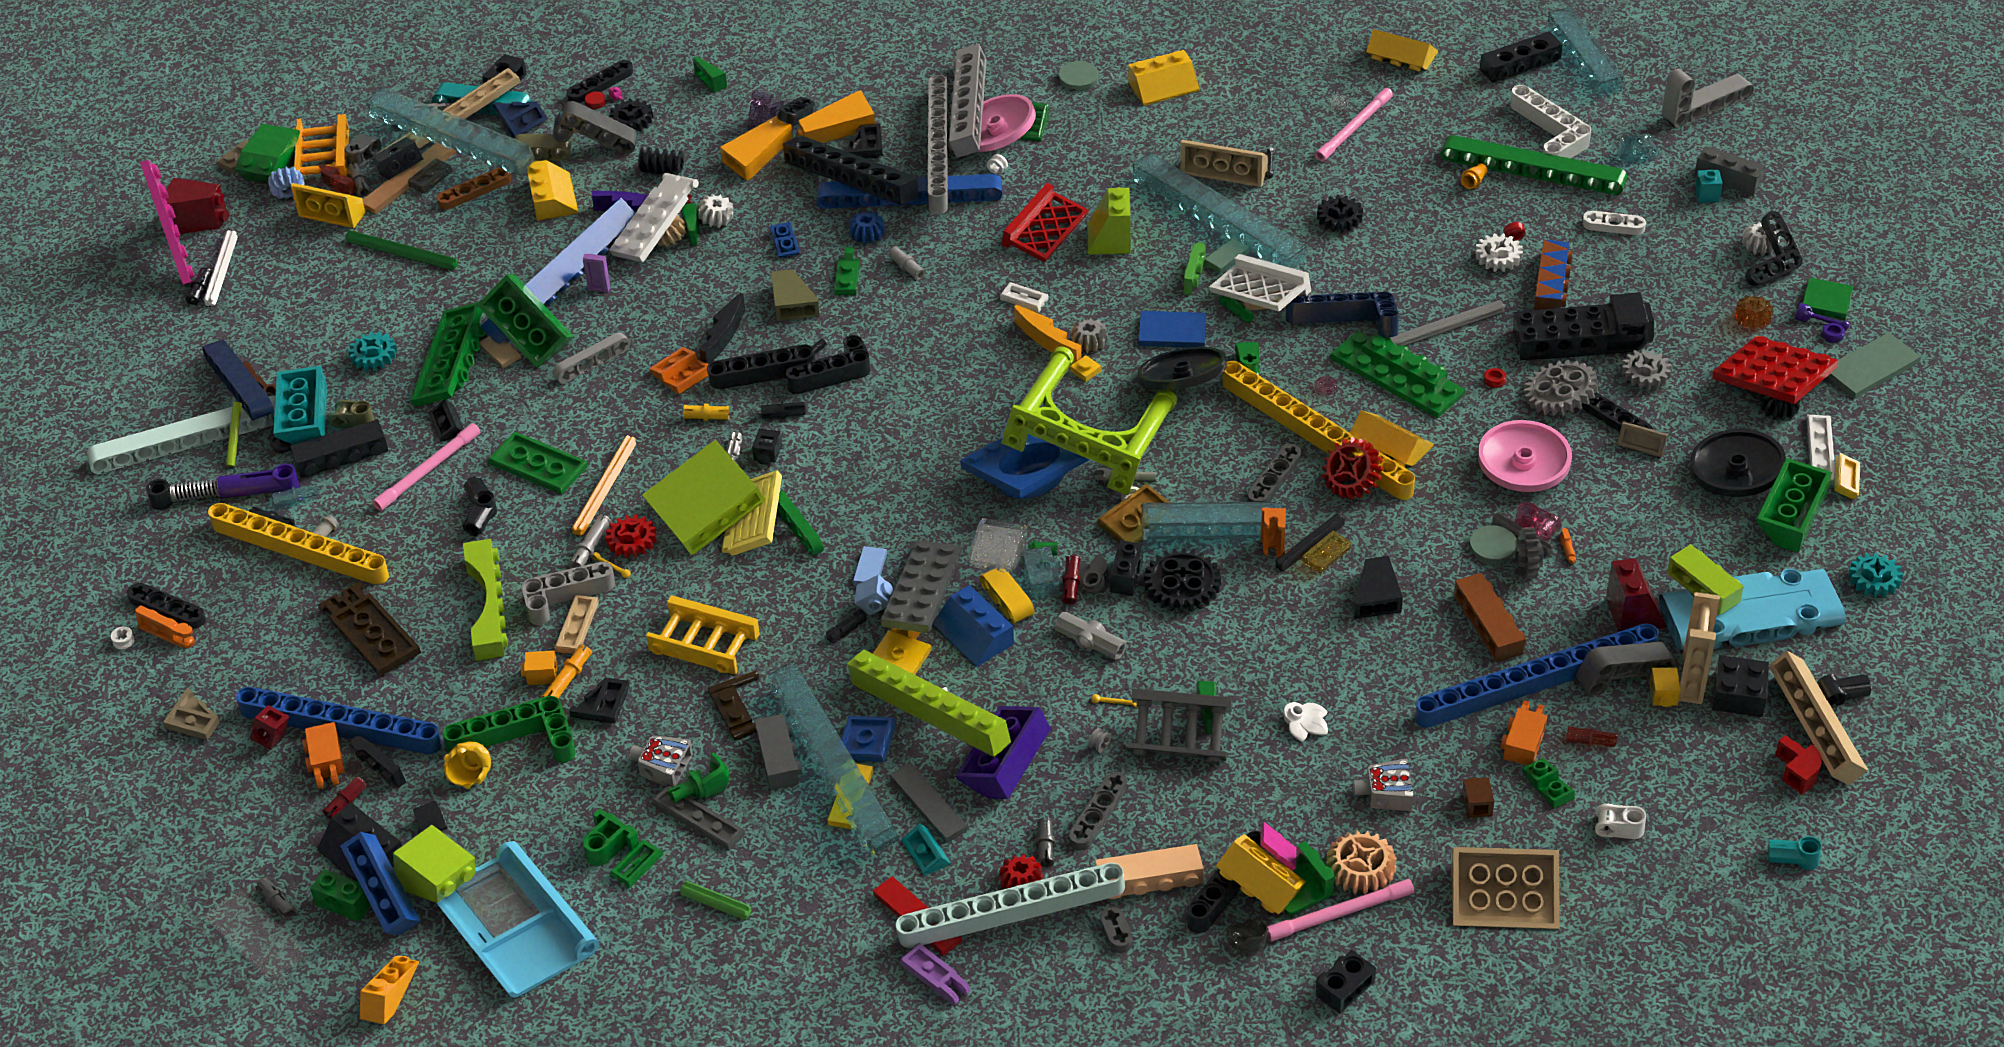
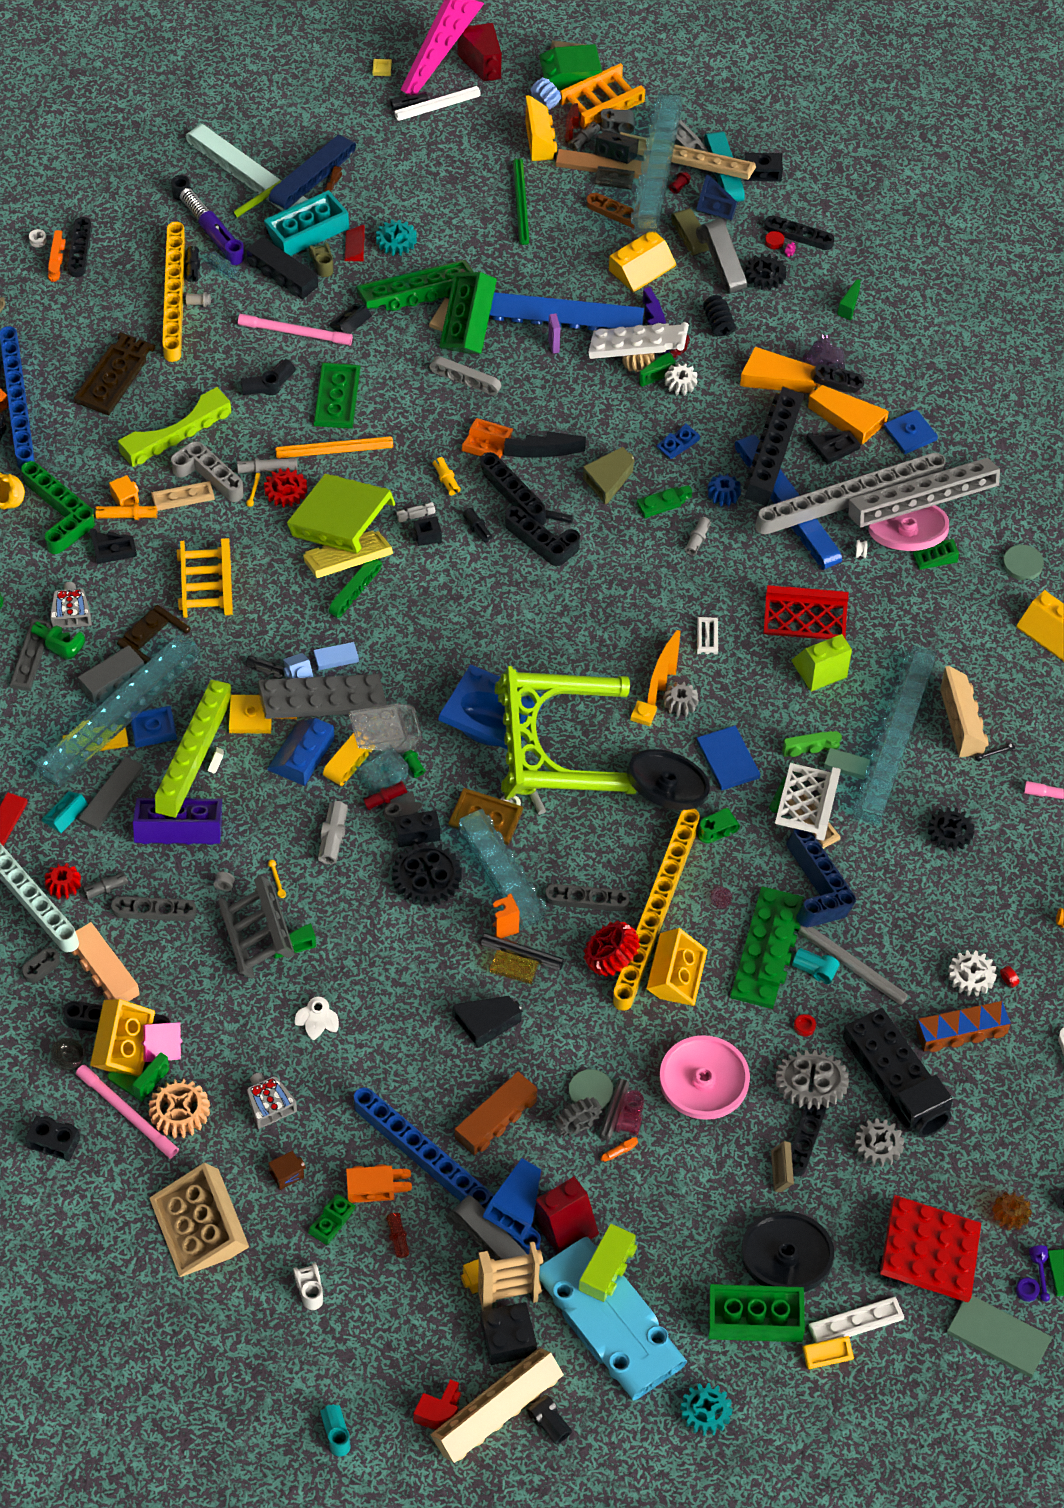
camera: 60 degrees right, 10 degrees up
none -> red slope [345,225,365,262]
none -> light yellow tile [373,59,392,76]
none -> blue slope [483,1158,541,1241]
none -> teal piece [792,948,840,984]
none -> blue plate [883,409,938,455]

